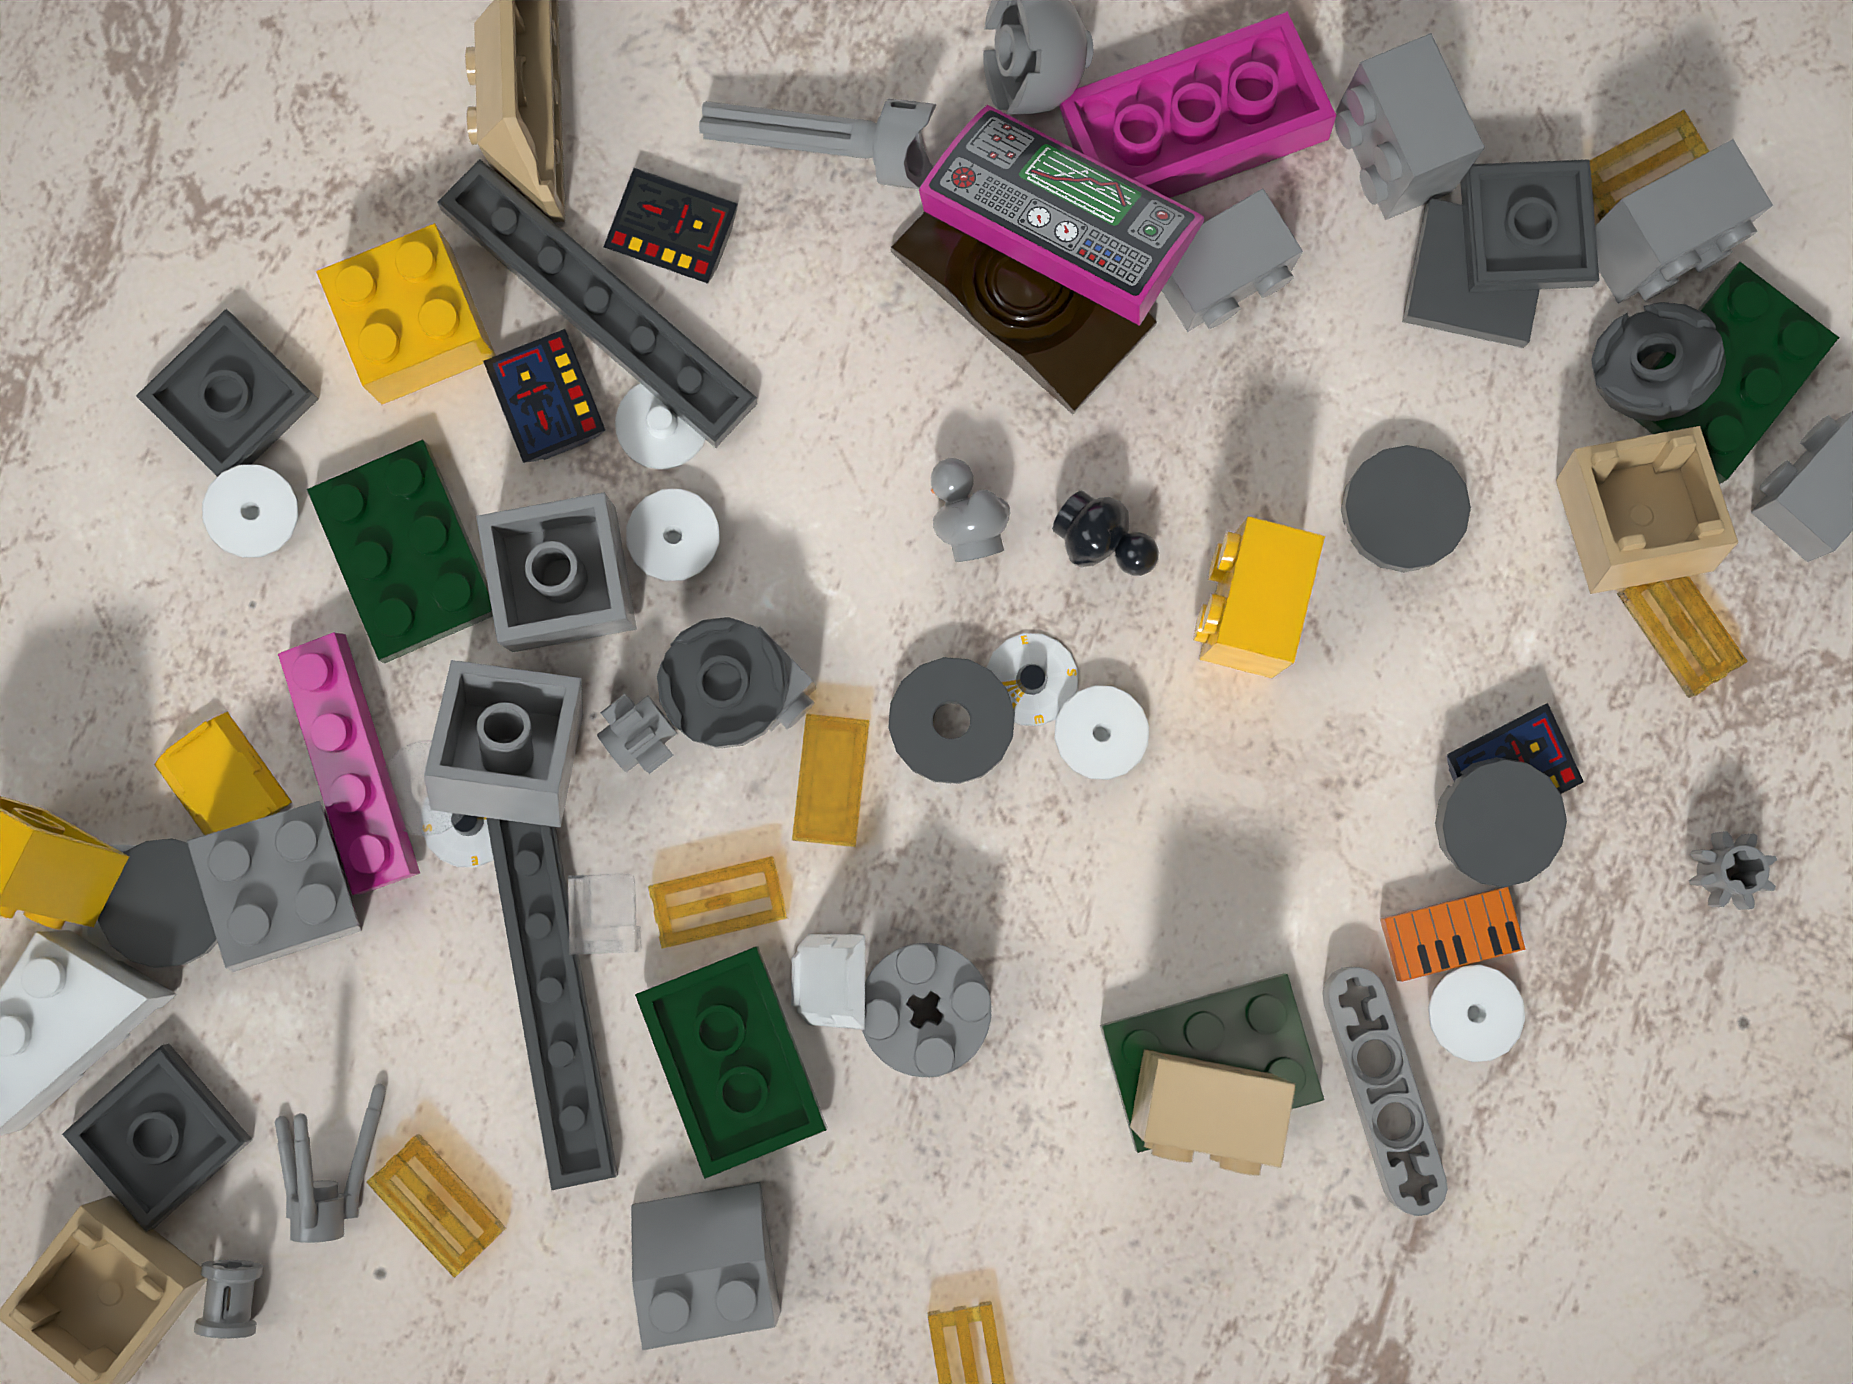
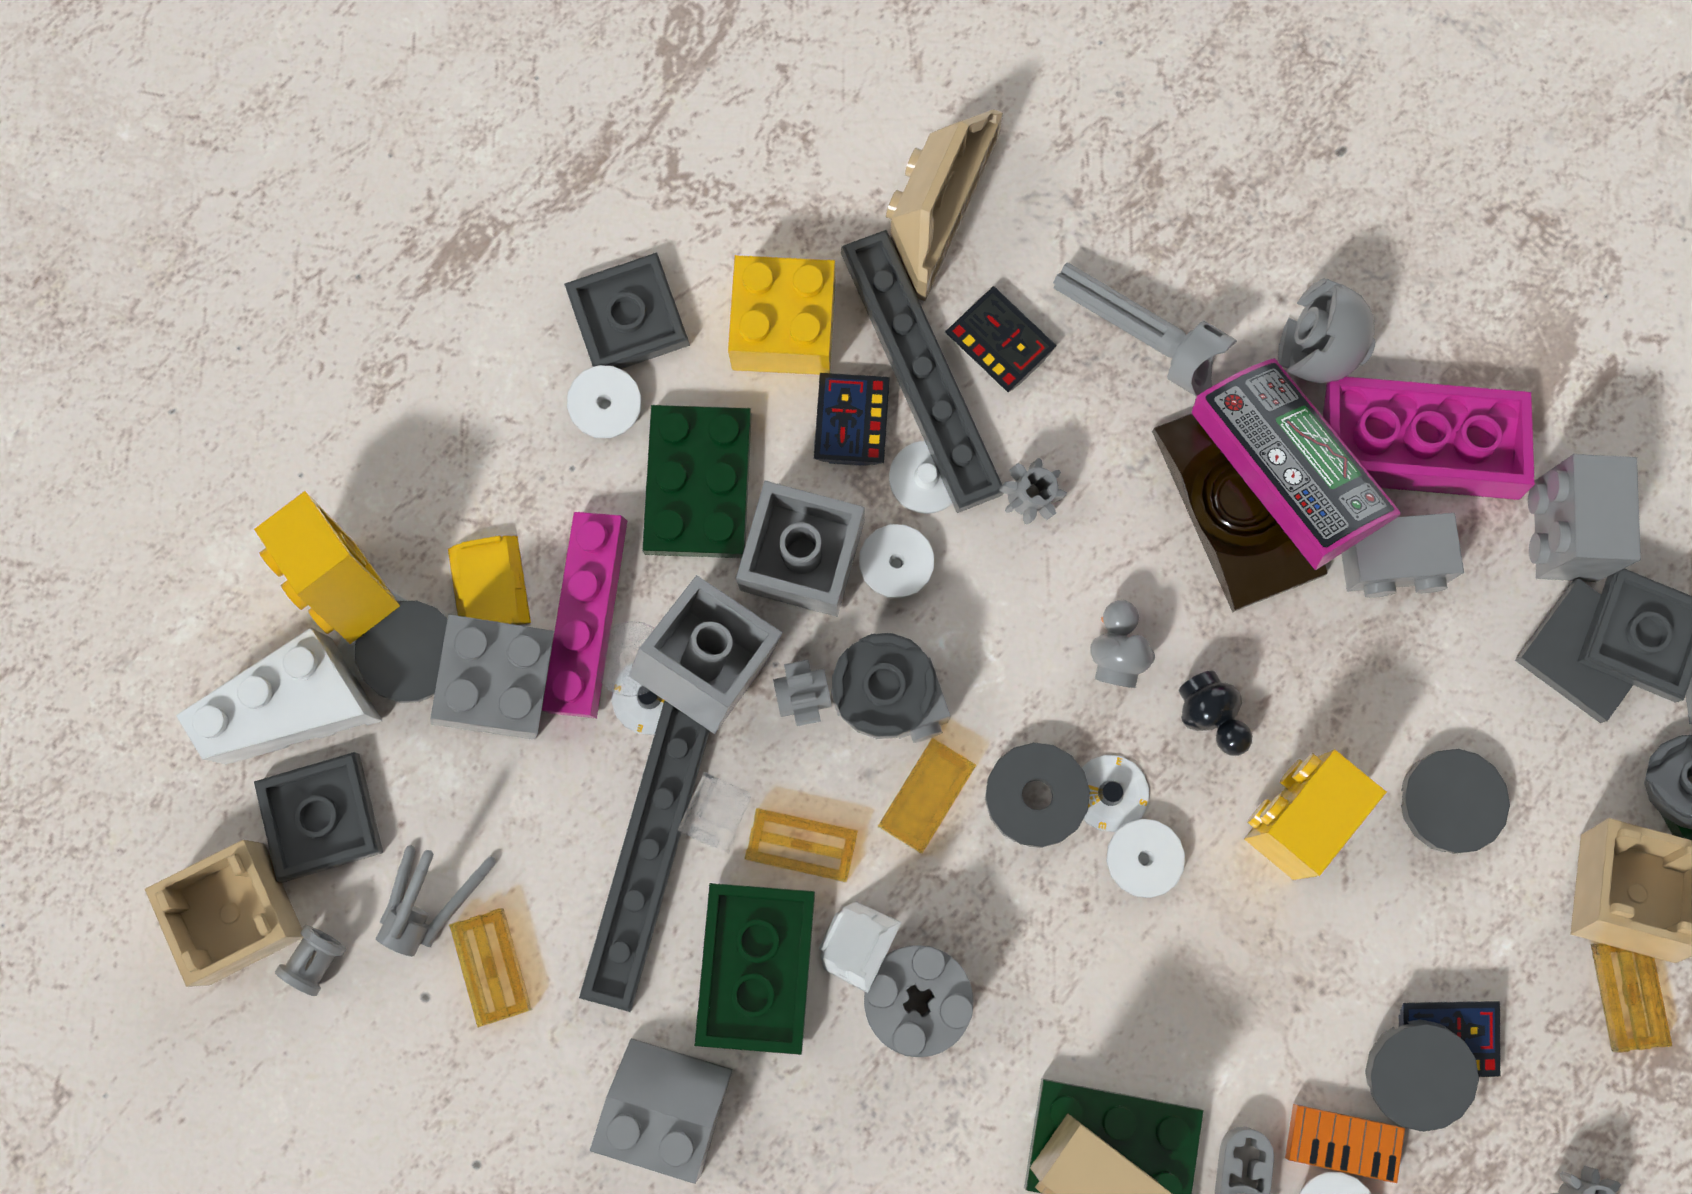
camera: 30 degrees right, 5 degrees down
none -> light grey gear [999,458,1067,524]

